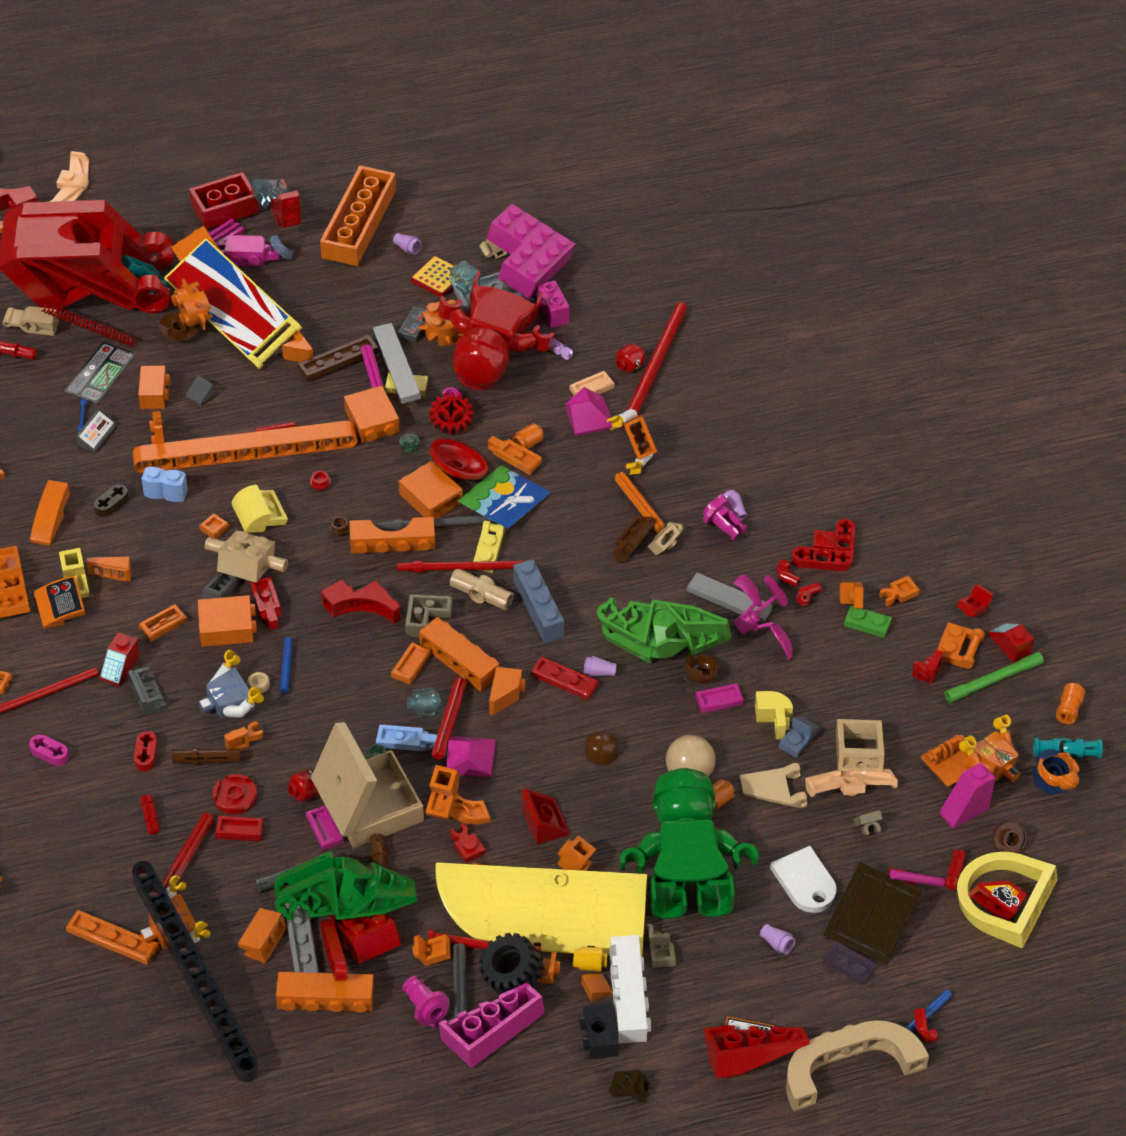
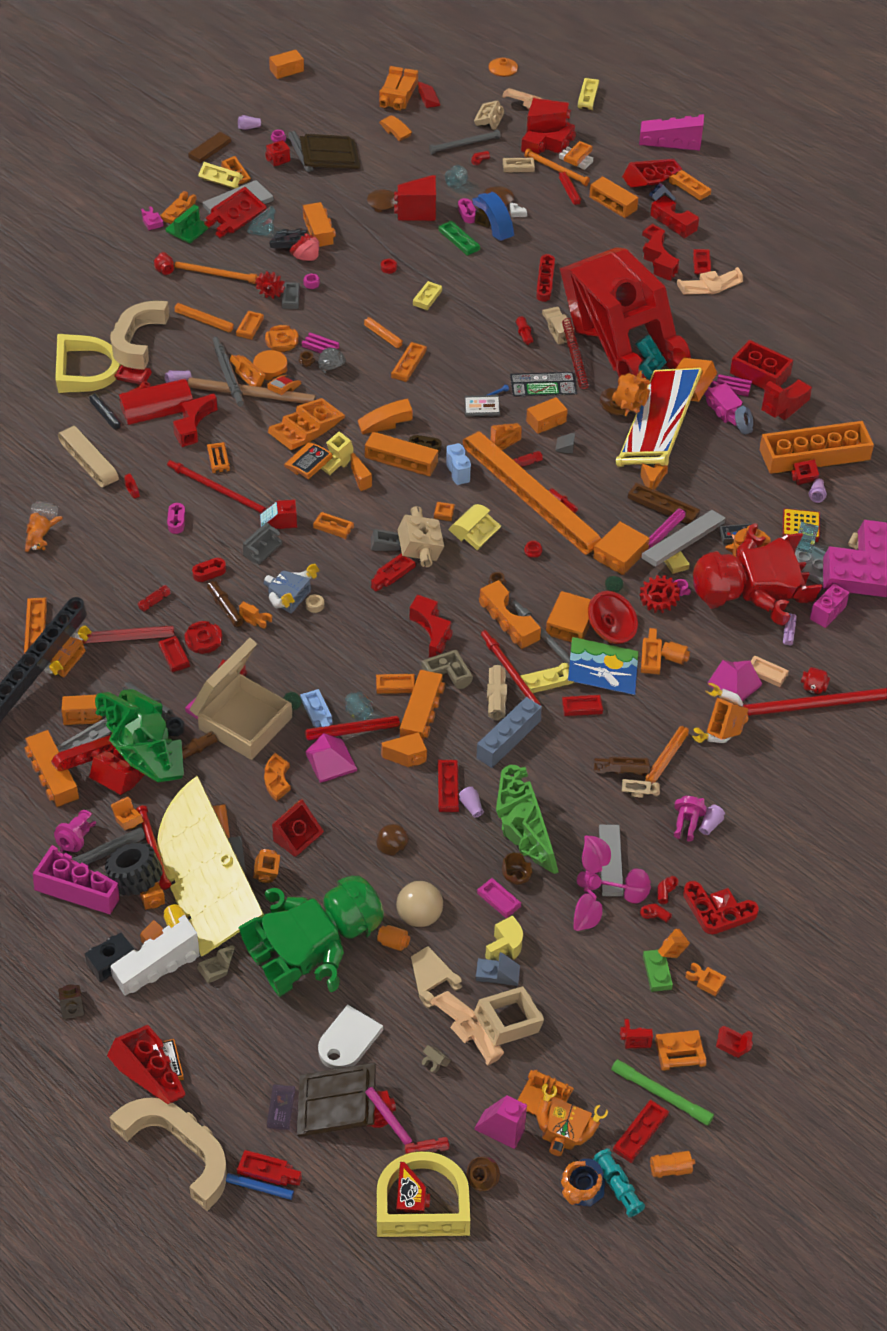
camera: 60 degrees right, 0 degrees up
orange brick [198,595,257,647] -> none
clear light blue slope [250,178,290,208] -> none
blue bar [280,637,293,694] -> none
orange brick [425,765,459,820] -> none
red plate [450,823,486,864] -> none
lavender cone [760,924,795,954] -> none
red arm [914,1008,937,1043] -> none
red slope [988,623,1034,663] -> none
none -> red hinge [237,1150,302,1186]
none -> orange brick [365,432,438,476]
none -> red axle [512,451,543,467]
none -> red tile [562,695,603,716]
none -> red tile [613,1099,669,1163]
none -> red slope [693,249,711,274]
none -> red brick [791,459,819,485]

